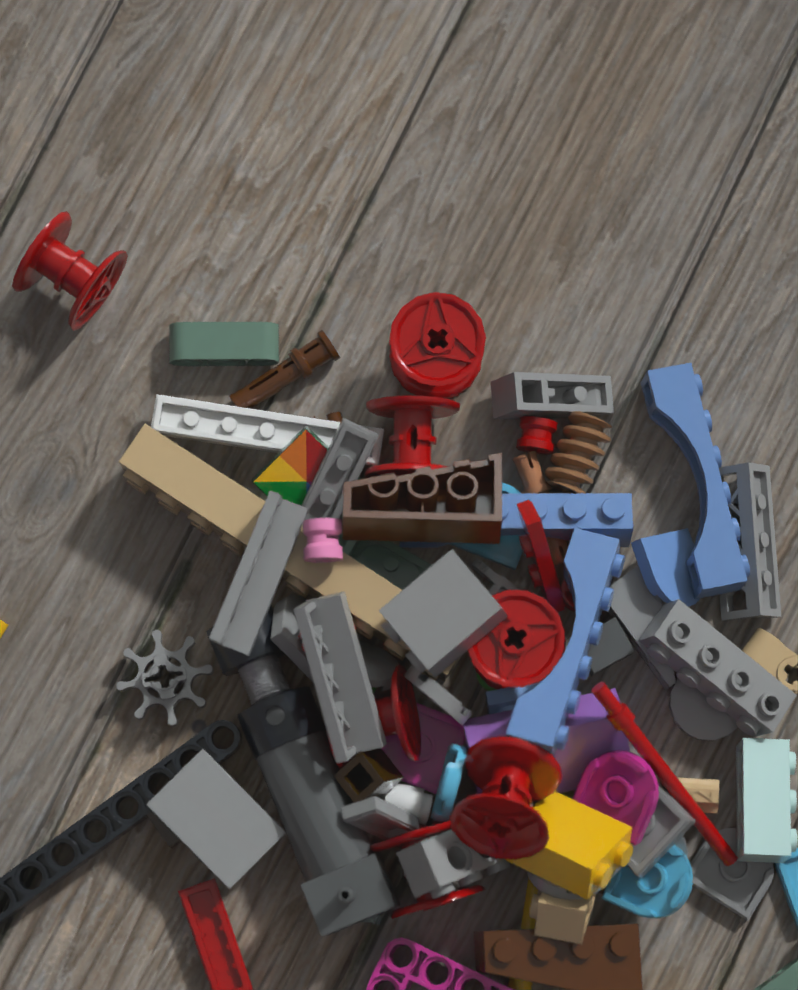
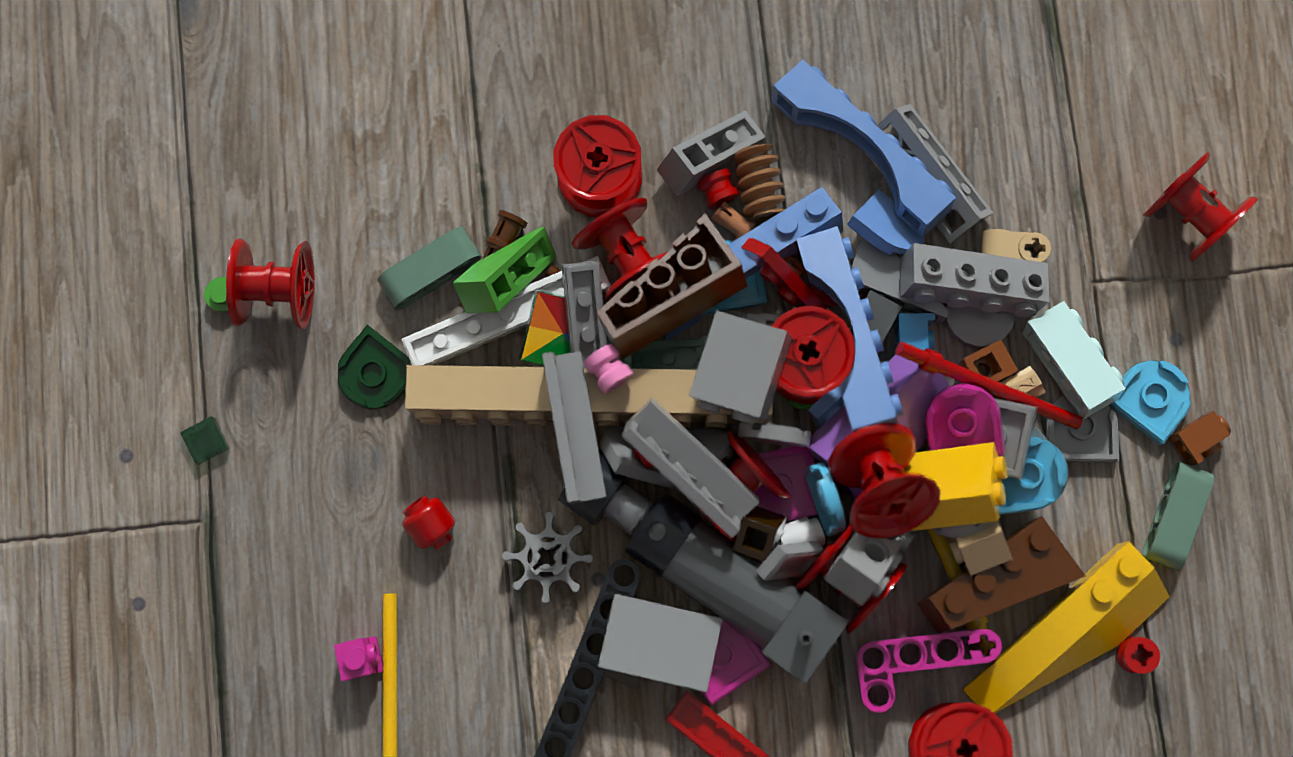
camera: 25 degrees left, 0 degrees up
none -> bright green plate [204,277,228,312]
none -> dark green tile [338,324,412,409]
none -> red head [402,495,456,550]
none -> bright green slope [453,227,557,313]
none -> dark pink tile [701,620,771,706]
none -> dark azure brick [894,313,935,355]
none -> dark orange brick [958,340,1018,384]

